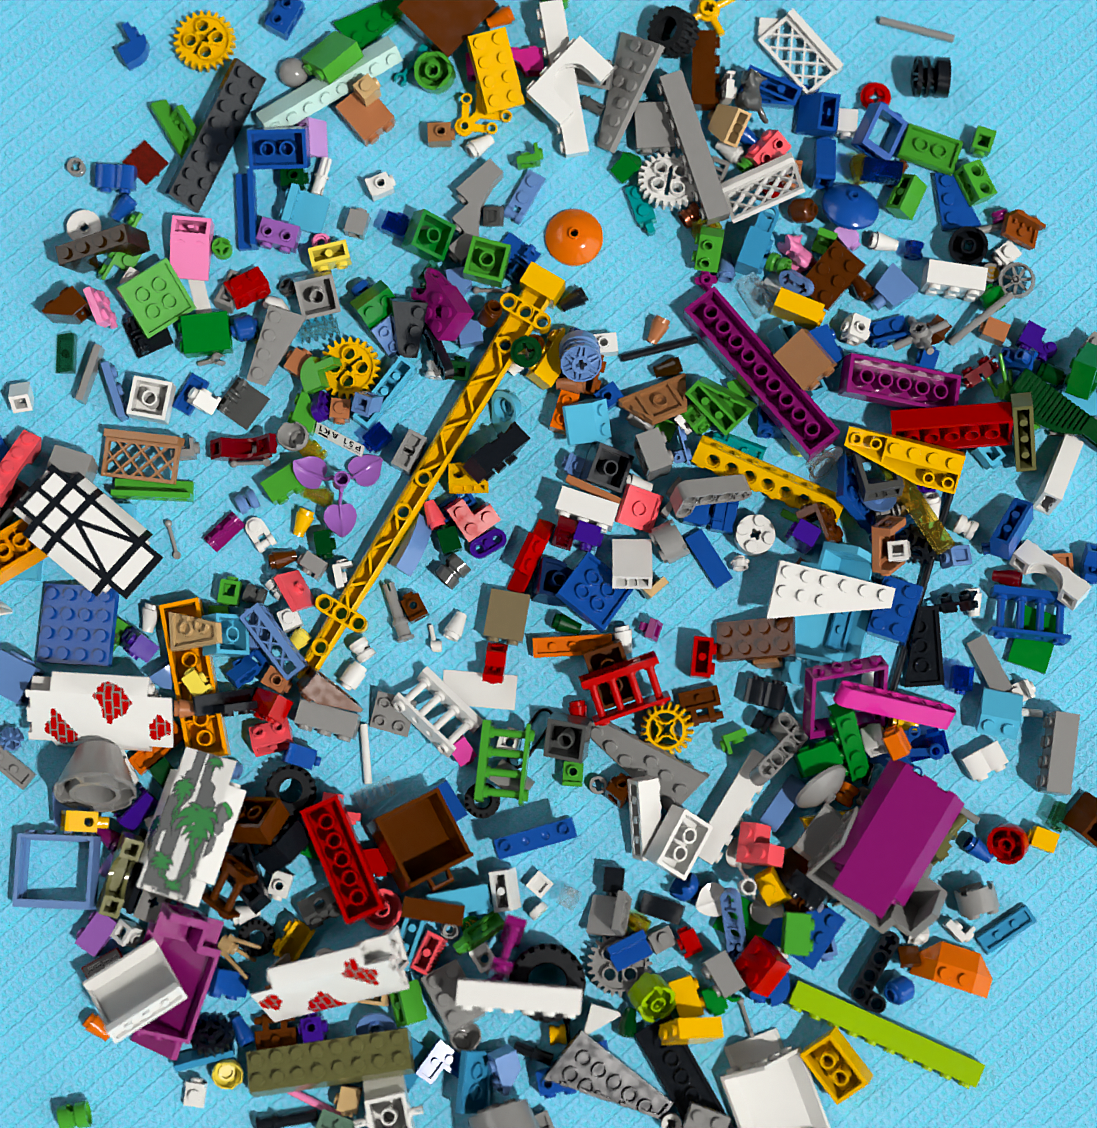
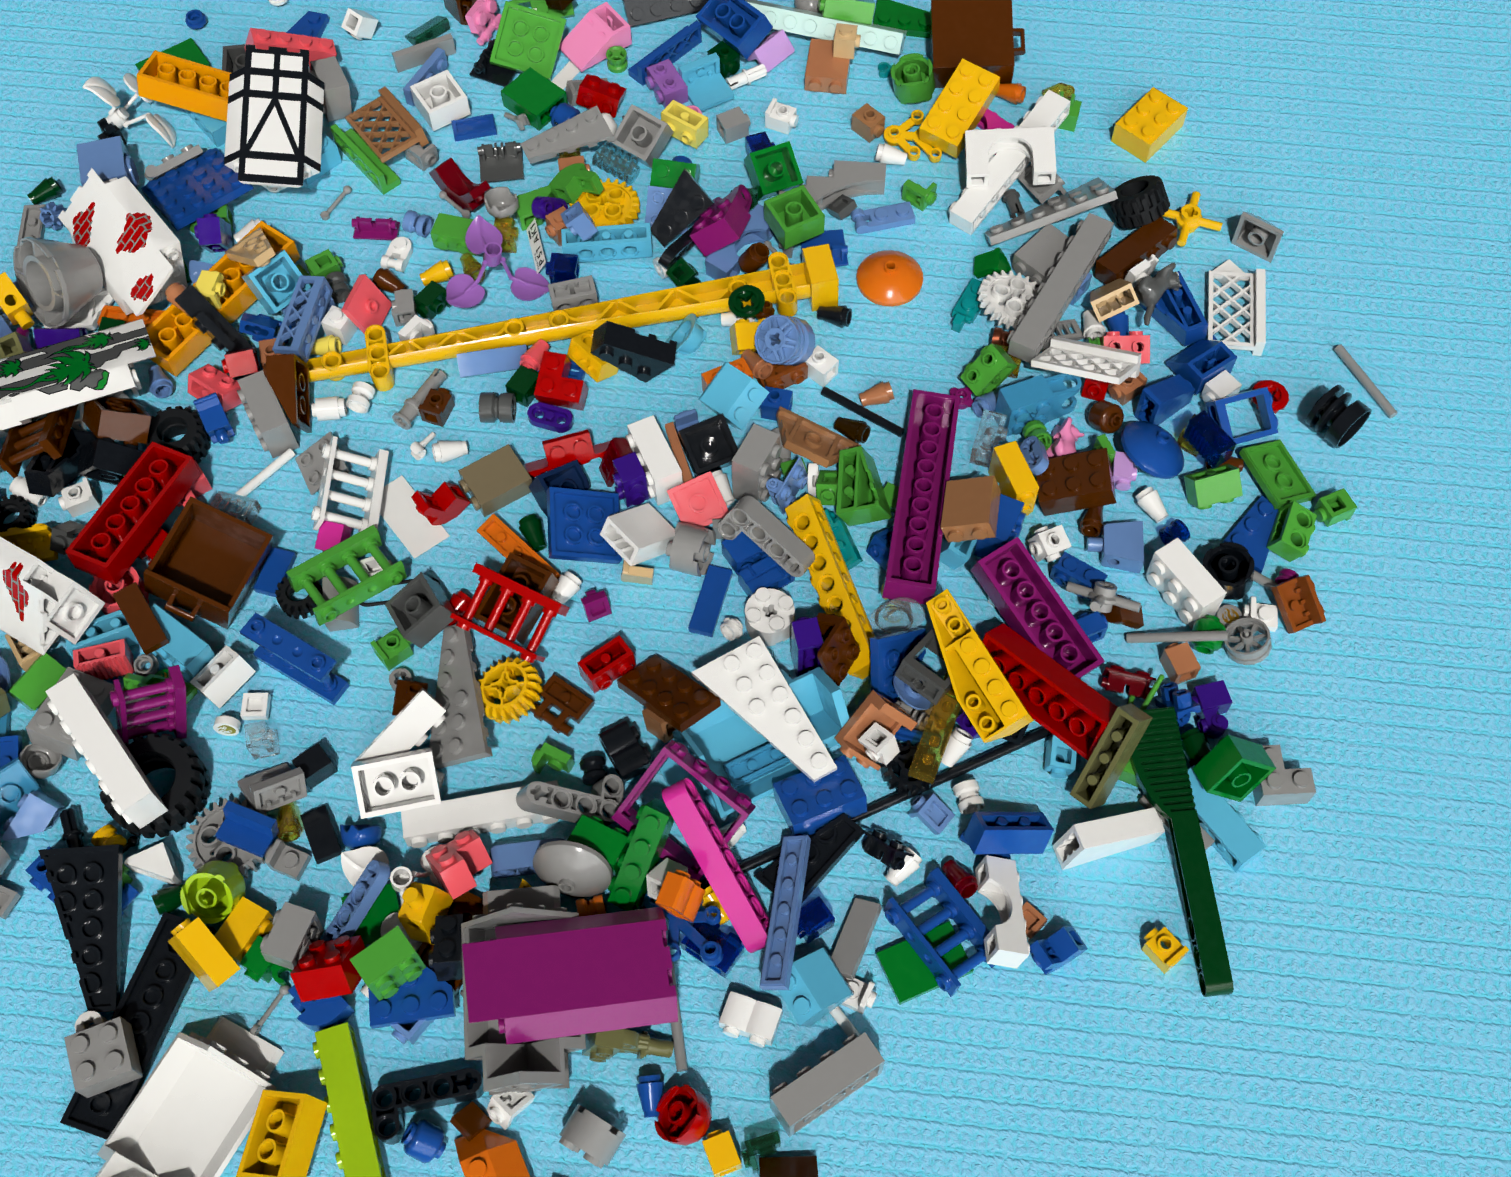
camera: 50 degrees right, 20 degrees down
white brick [187,387,222,415] -> none
red brick [676,925,703,958] -> none
white bracket [941,919,976,943] -> none
none -> light grey plate [144,144,203,181]
none -> medium blue tile [760,835,811,990]

